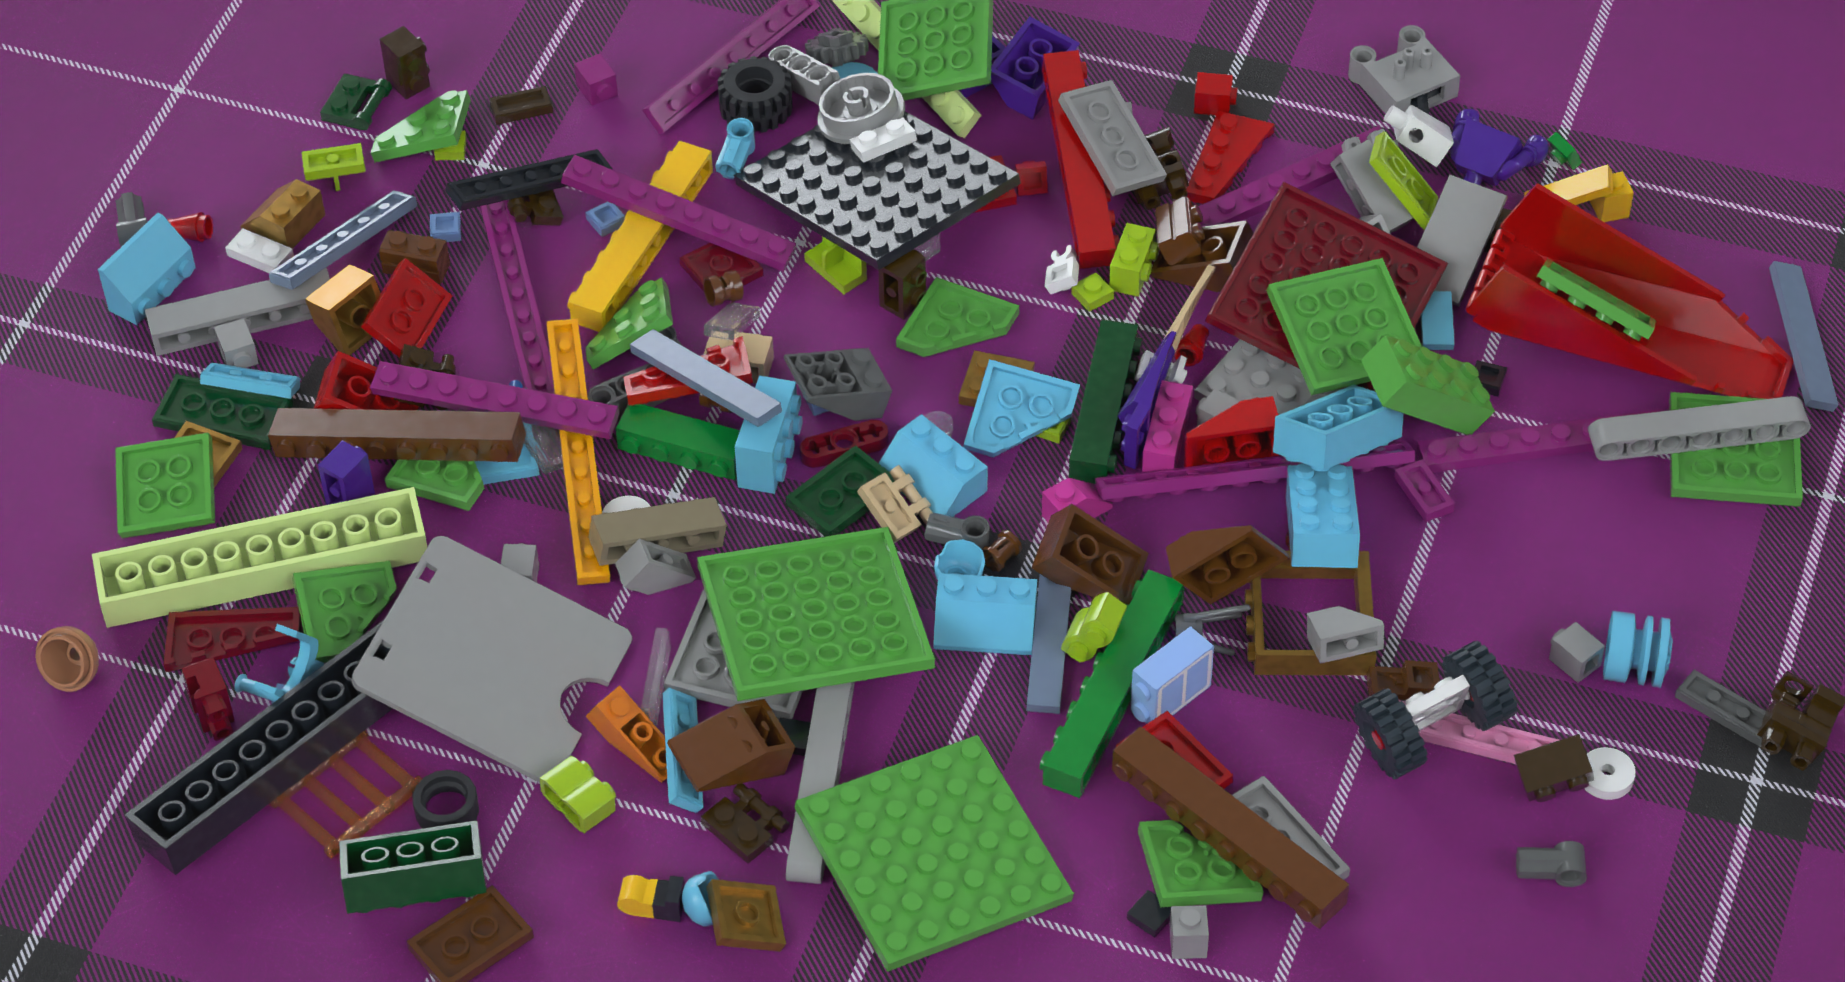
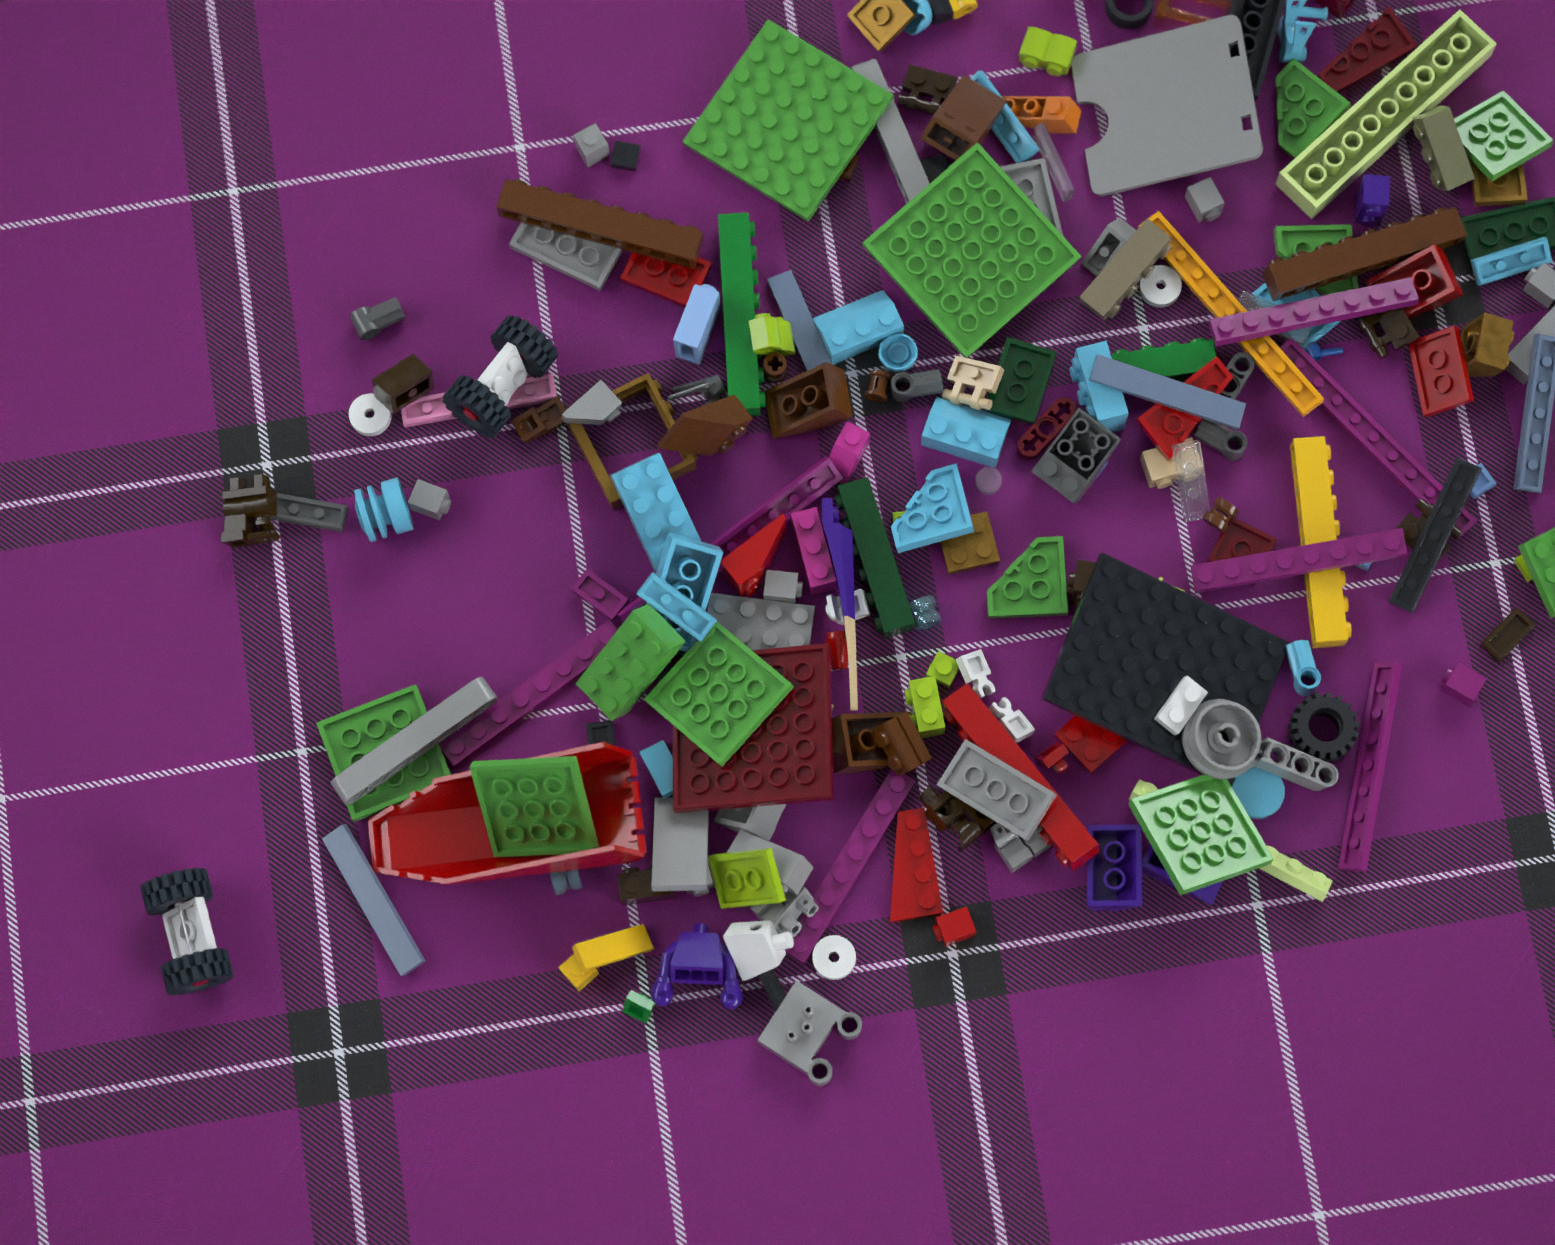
camera: 155 degrees right, 25 degrees up
reddish brown brick [379,230,450,284] -> none
bright green plate [585,277,673,369] -> none
dark grey gear [805,28,869,67] -> none
bright green plate [1138,820,1263,908] -> none
none -> medium azure tile [636,572,717,642]
none -> white piece [812,935,856,980]
none -> clear light blue wheel [909,595,942,630]
none -> white plate [989,697,1035,743]
none -> olive brick [1412,106,1475,191]

